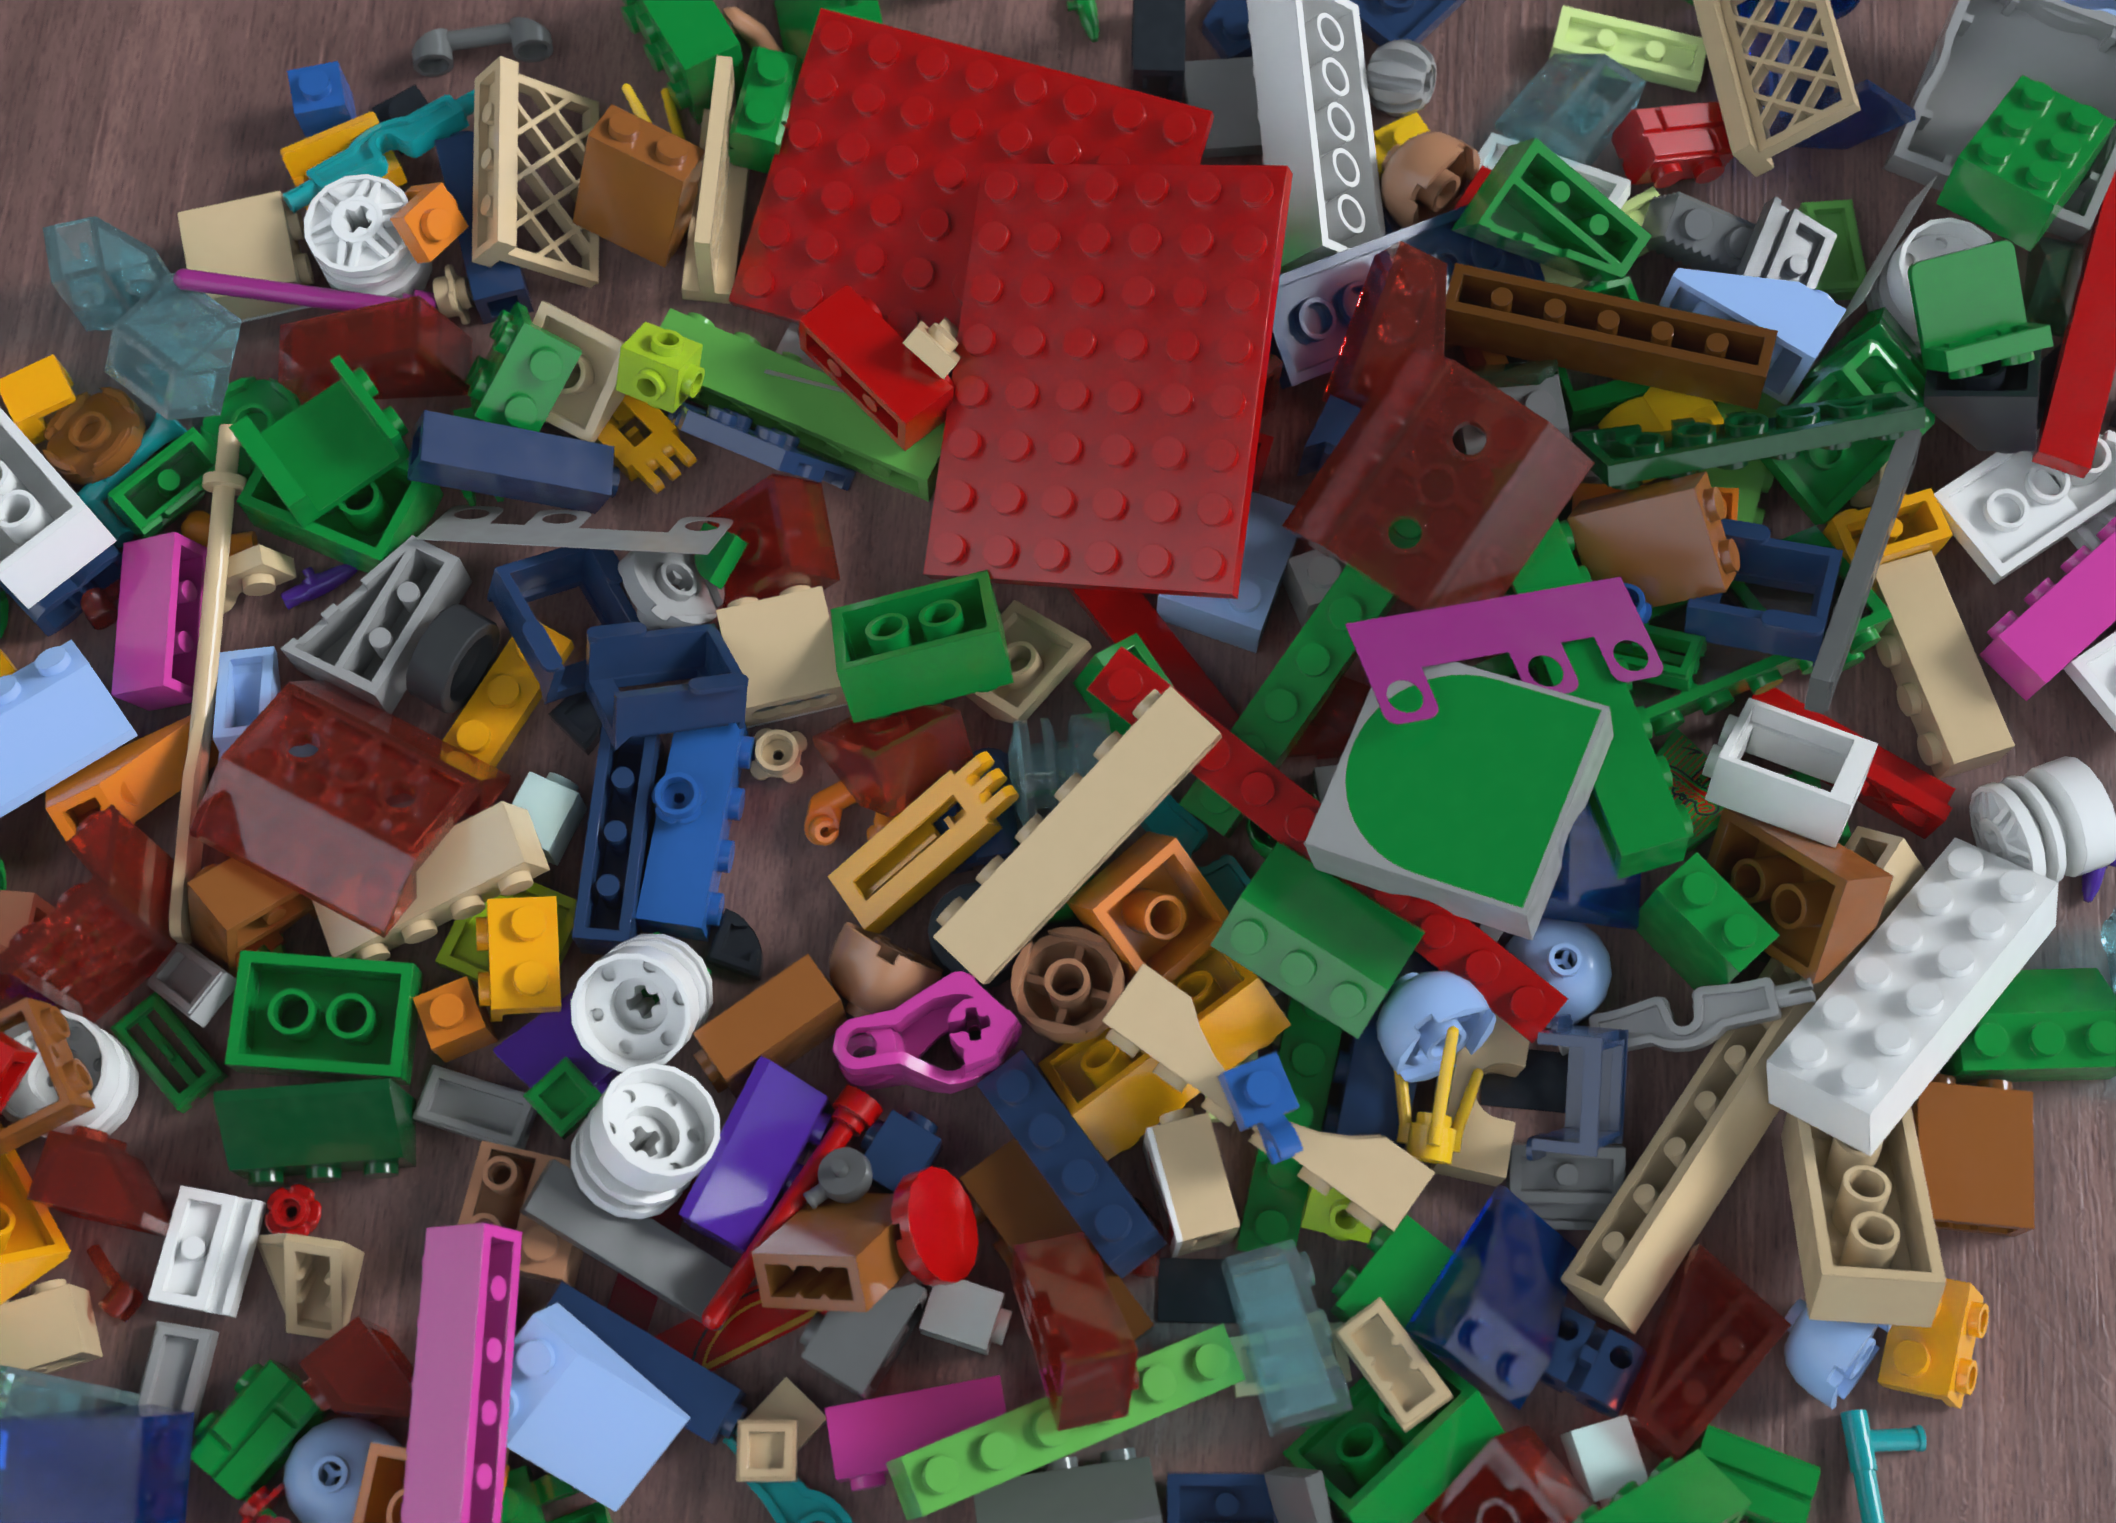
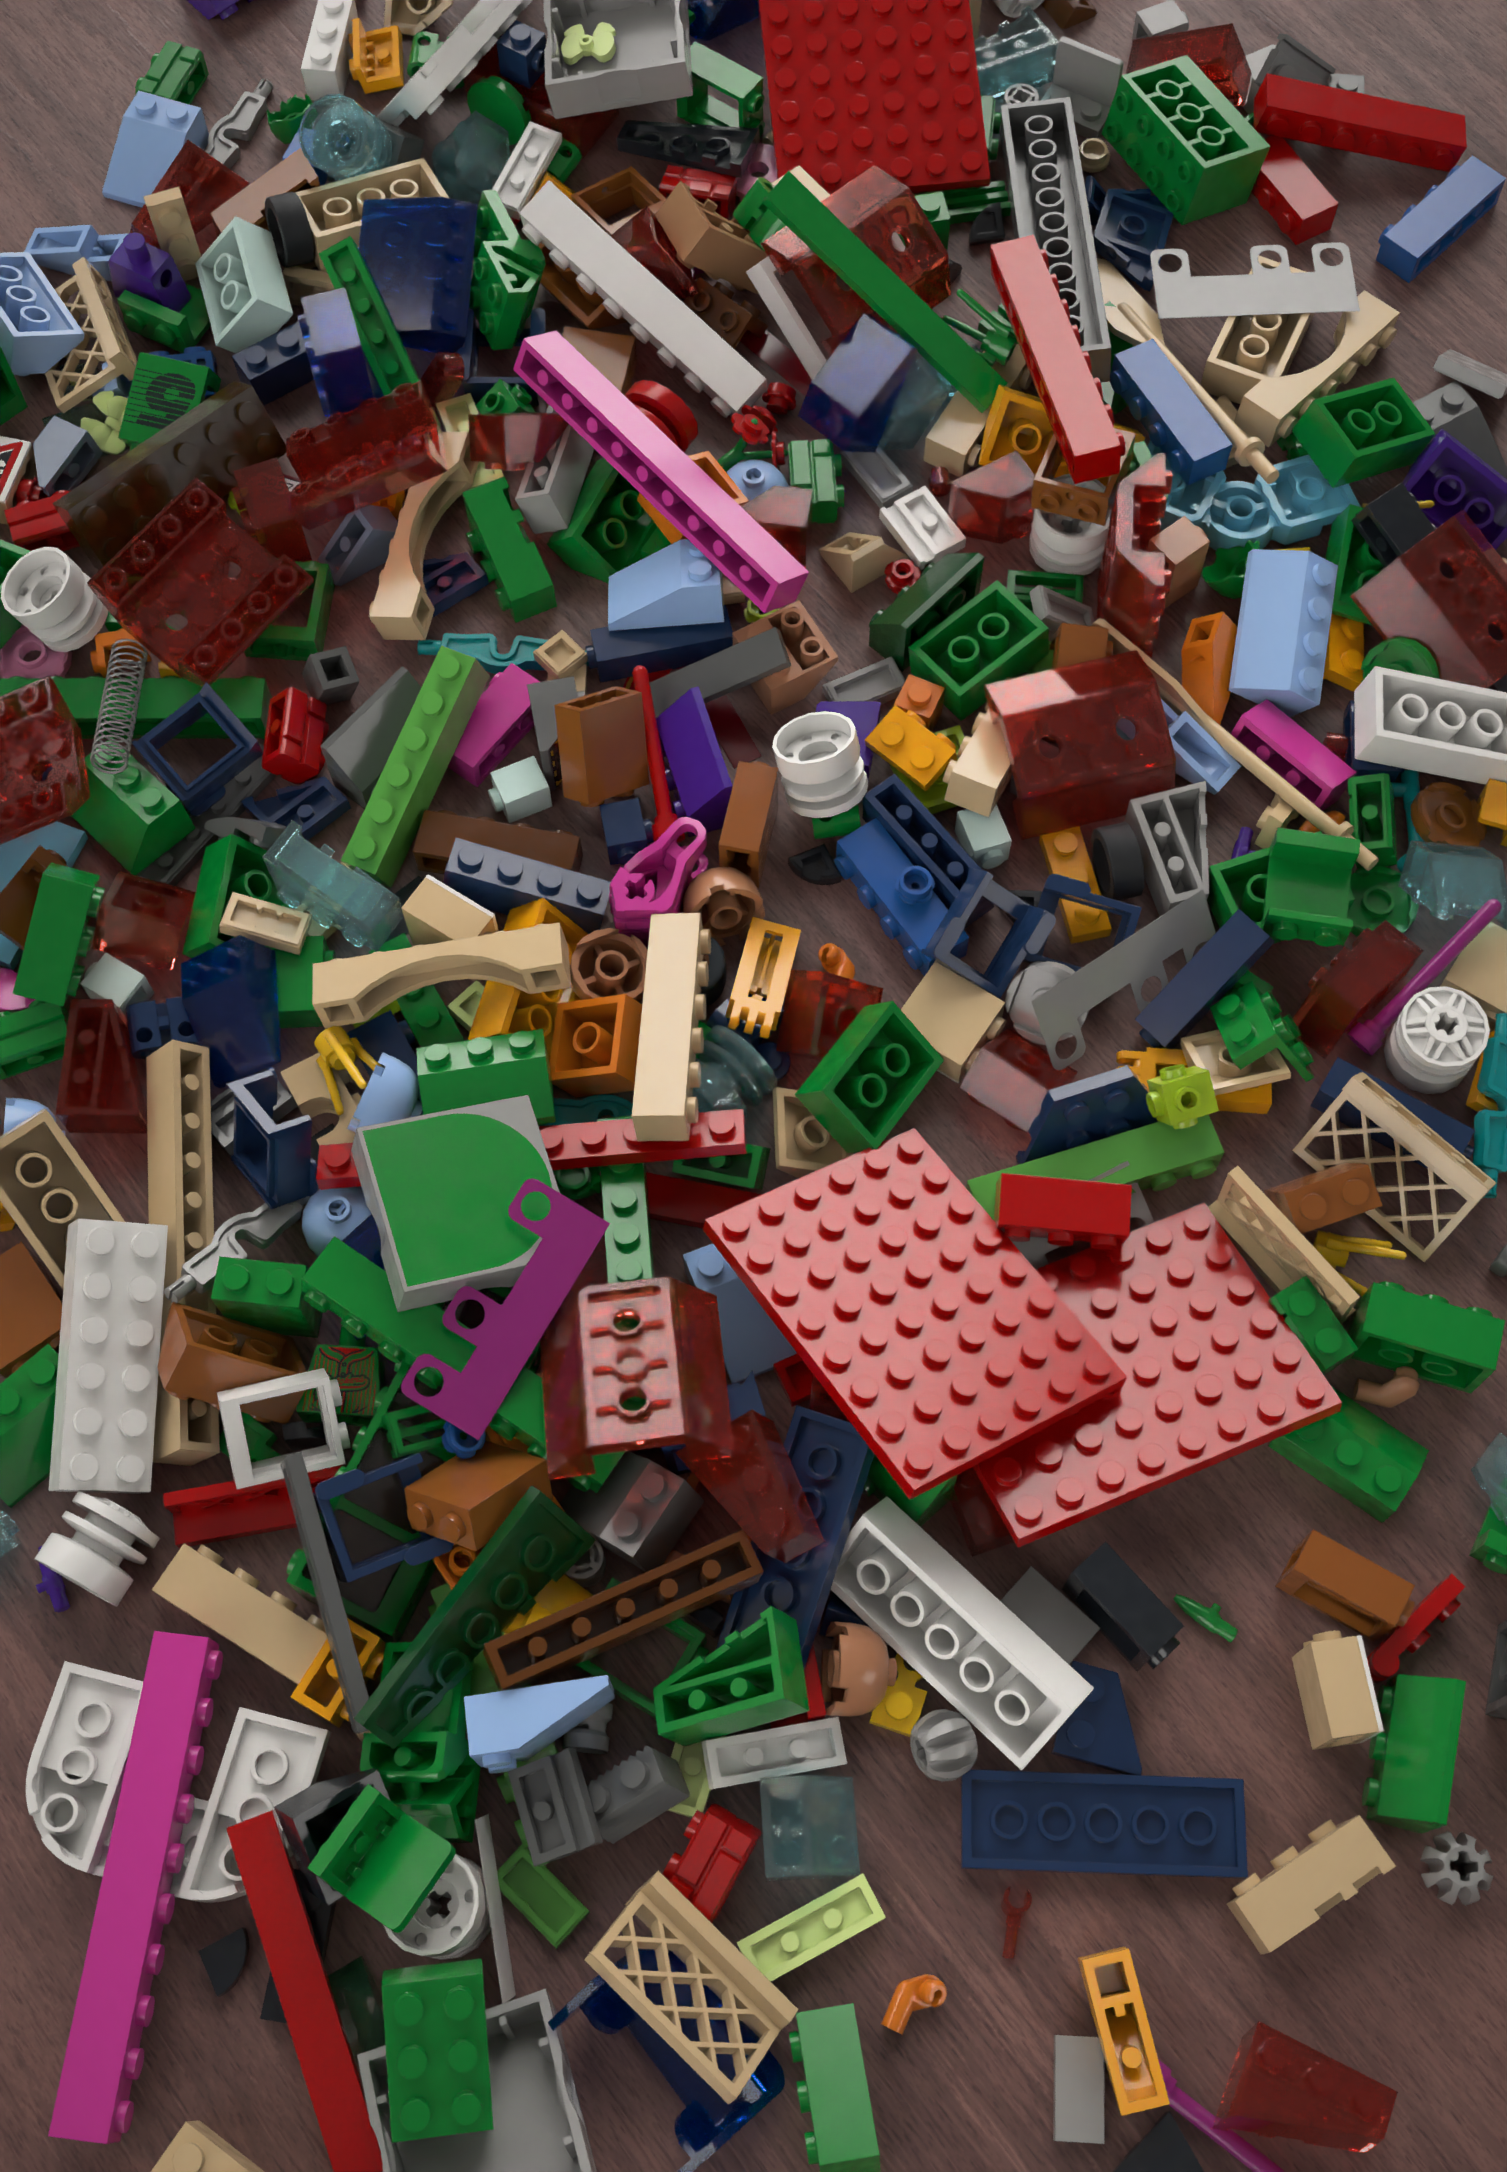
camera: 140 degrees right, 5 degrees down
orange bracket [390,182,469,263] -> none
tan plate [433,264,475,324] -> none
green tile [523,1057,602,1140] -> none
white wheel [571,1063,720,1219] -> none
green tile [694,522,748,589] -> none
tan plate [750,728,808,784] -> none
dark grey piece [803,1147,873,1209] -> none
red tile [891,1166,978,1286] -> none
tan plate [903,317,961,379] -> none
clear red wedge [1011,1232,1139,1431] -> none
blue plate [1217,1052,1303,1165] -> none
piece [1444,359,1558,392] -> none

